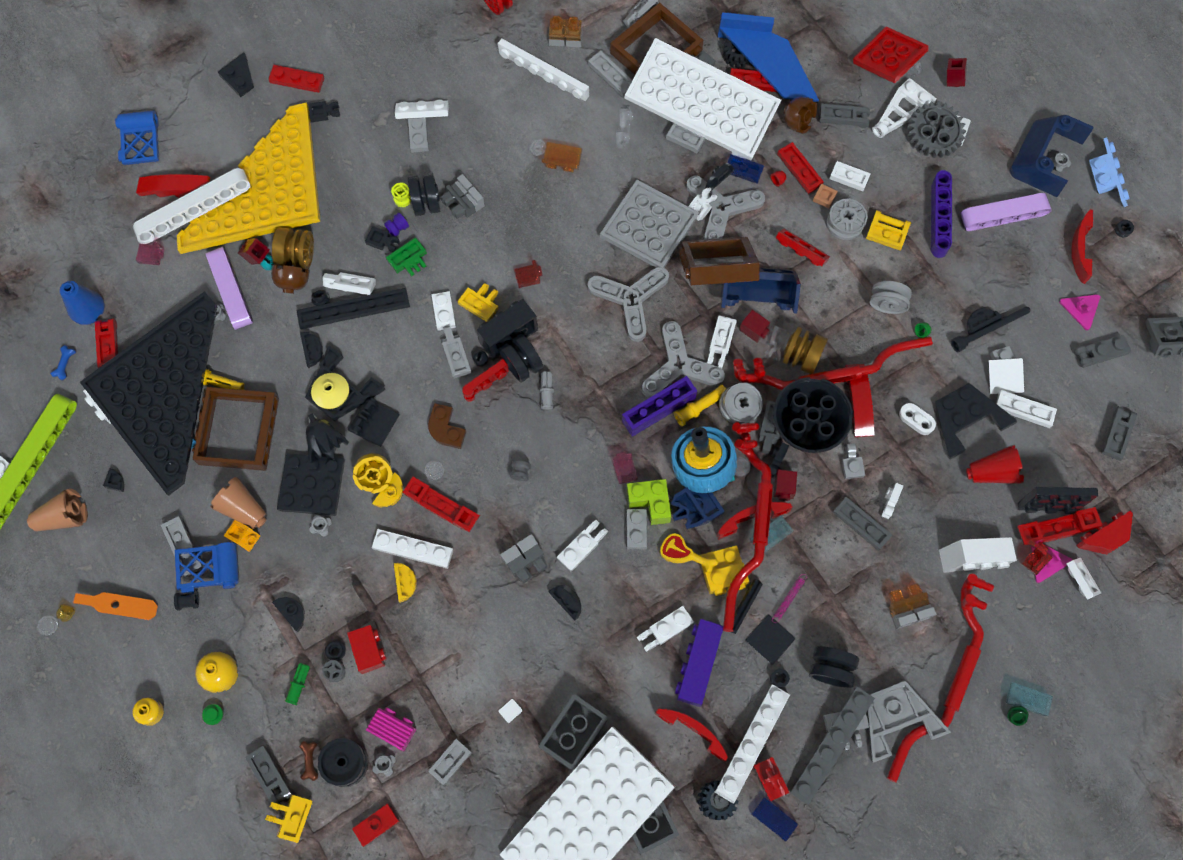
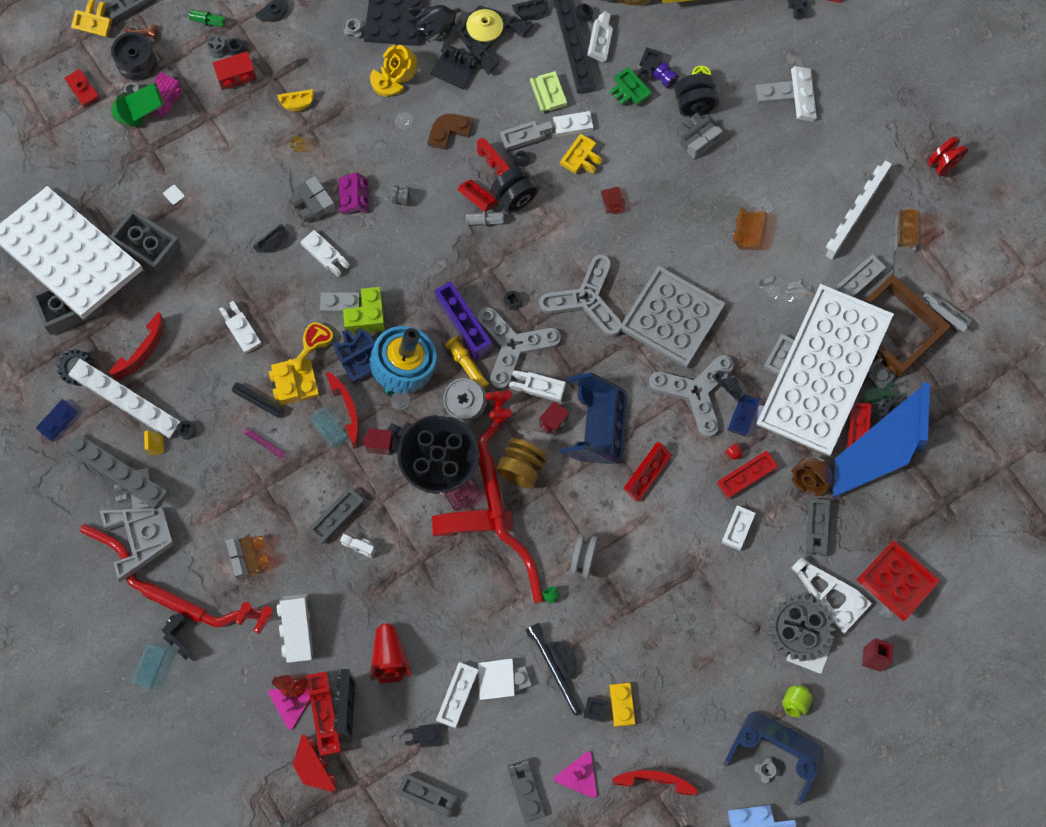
camera: 90 degrees right, 0 degrees up
white plate [372,529,453,569] -> none
red slope [402,476,480,533] -> none
light grey plate [428,739,472,786] -> none
black brick [477,299,538,361] -> none
clear pink bracket [613,452,638,484] -> none
dark purple brick [675,619,723,707] -> none
reddish brown window [679,237,759,286] -> none
white plate [688,188,717,221] -> none
red piece [723,422,773,632] -> none
black sticker [746,615,795,665] -> none
red hips [753,757,790,802] -> none
black wheel [808,646,860,688] -> none
nougat plate [813,184,838,209] -> none
light grey wheel [826,198,868,240] -> none
light grey plate [842,443,865,479] -> none
yellow plate [866,210,911,251] -> none
white plate [899,403,936,435] -> none
dark purple beam [931,170,952,258] -> none
black wing [935,383,1017,459] -> none
lavender beam [960,193,1052,231] -> none
dark green plate [1007,706,1029,726] -> none
white plate [1067,558,1101,600] -> none
none -> green piece [111,83,164,127]
none -> yellow slope [144,431,164,455]
none -> black bracket [161,612,196,661]
none -> clear yellow hinge [290,136,305,152]
none -> magenta bracket [339,172,370,215]
none -> black plate [404,724,441,748]
none -> red plate [457,179,498,212]
none -> black bush [504,291,521,310]
none -> yellowish green plate [530,71,567,113]
none -> black plate [583,697,608,723]
none -> yellow plate [609,683,635,727]
none -> lime head [782,685,813,717]
none -> clear green plate [862,382,899,405]

